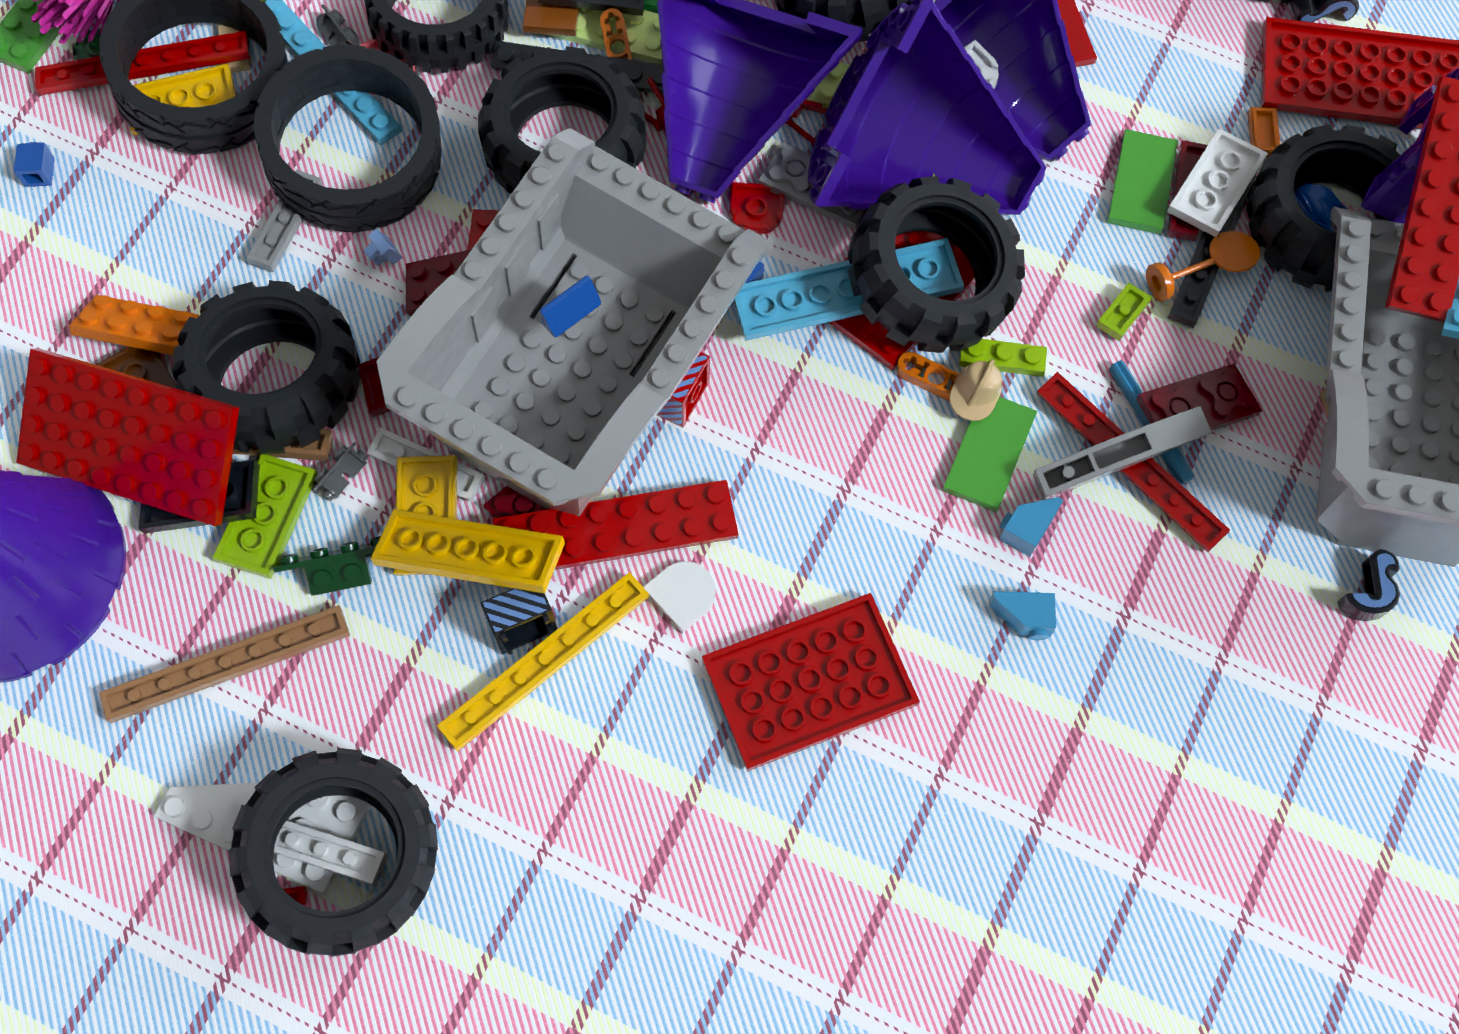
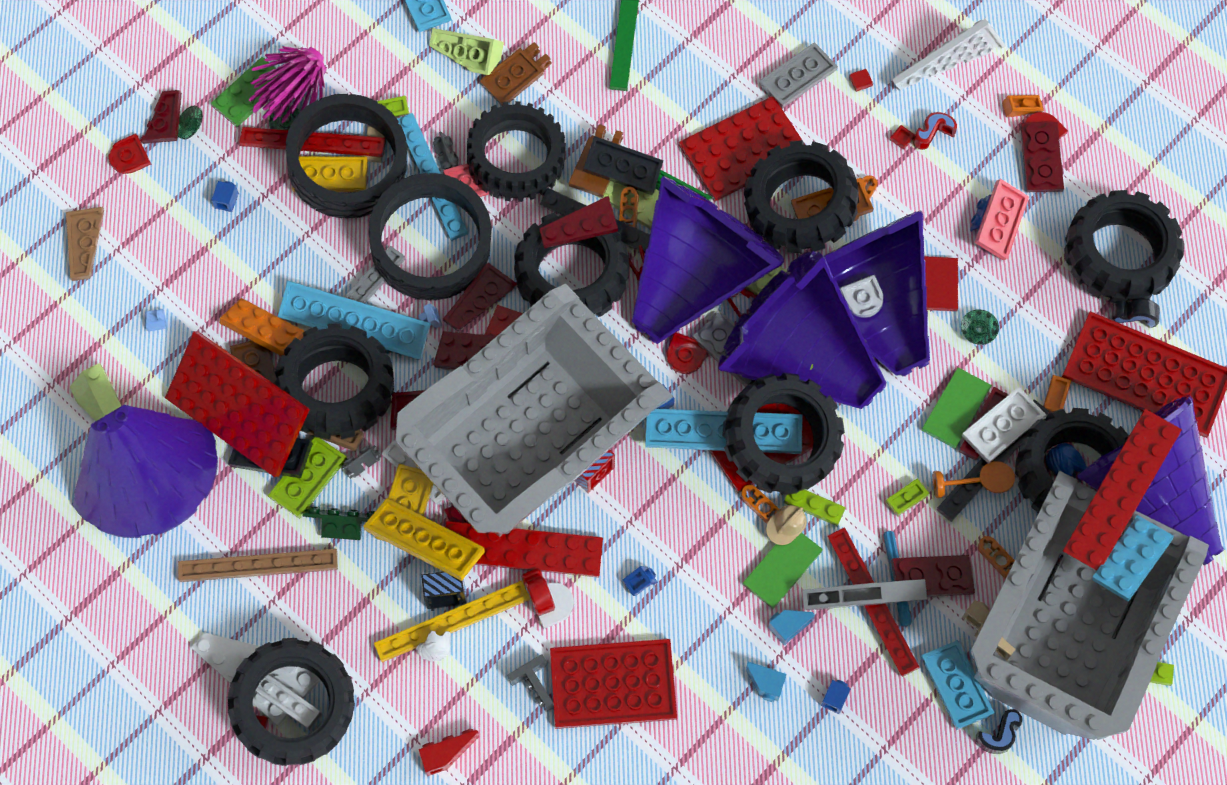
camera: 20 degrees right, 0 degrees up
blue slope [540,276,601,338] -> none
none -> medium azure plate [278,281,431,360]
none -> white hair [416,631,451,661]
none -> red slope [418,729,480,777]
none -> dark red wing [443,263,517,331]
none -> dark grey bracket [507,654,554,712]
none -> red animal [521,568,555,616]
none -> dark red wing [540,195,618,248]
none -> blue bracket [623,566,658,596]
none -> blue brick [821,680,851,714]
none -> medium azure plate [921,640,994,730]
none -> clear green dish [961,309,999,345]
none -> tan slope [962,599,1016,661]
none -> orange beam [978,536,1015,579]

